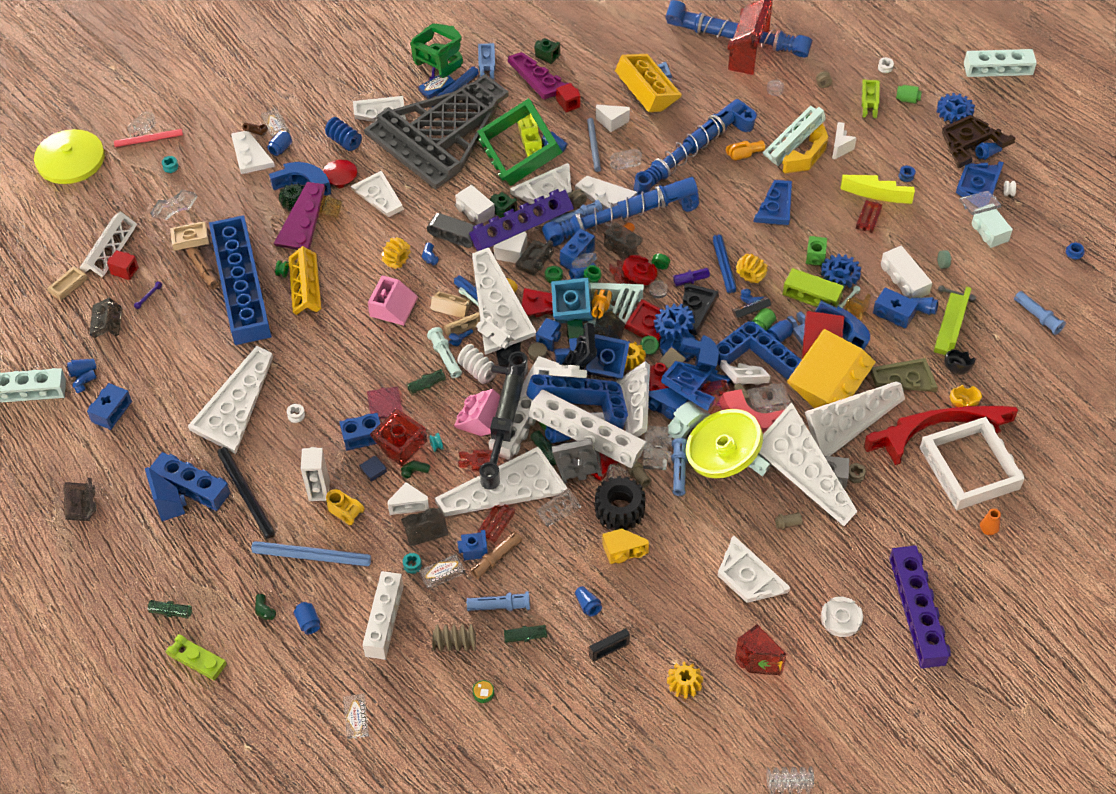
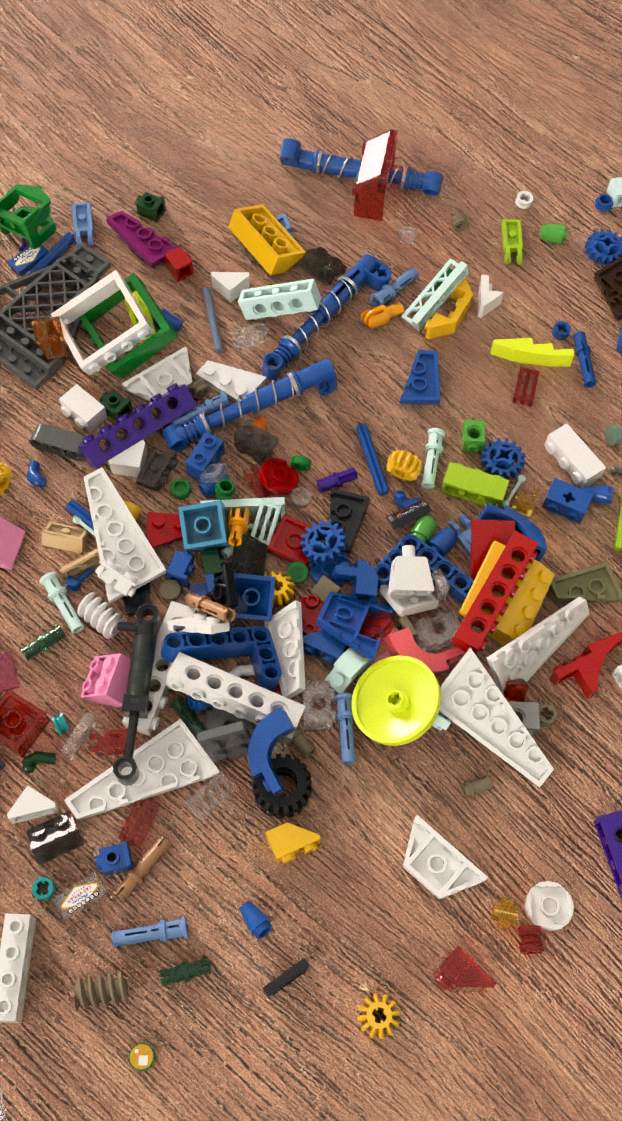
camera: 10 degrees left, 10 degrees up
none -> clear orange slope [31,316,68,360]
none -> white window [51,270,155,376]
none -> clear tile [61,712,97,761]
none -> medium nougat pin [185,592,236,623]
none -> light aqua brick [238,279,321,320]
none -> blue arch [248,707,296,795]
none -> clear smoke bracket [301,247,347,286]
none -> medium blue pin [370,267,419,307]
none -> white torso [388,545,434,596]
none -> light aqua pin [421,428,446,489]
none -> clear tile [431,569,450,607]
none -> red brick [451,531,538,655]
none -> clear yellow gear [492,897,520,930]
none -> clear red slope [503,678,528,702]
none -> clear red wheel [517,925,545,954]
none -> blue pin [573,331,597,388]
none -> blue plate [595,194,613,212]

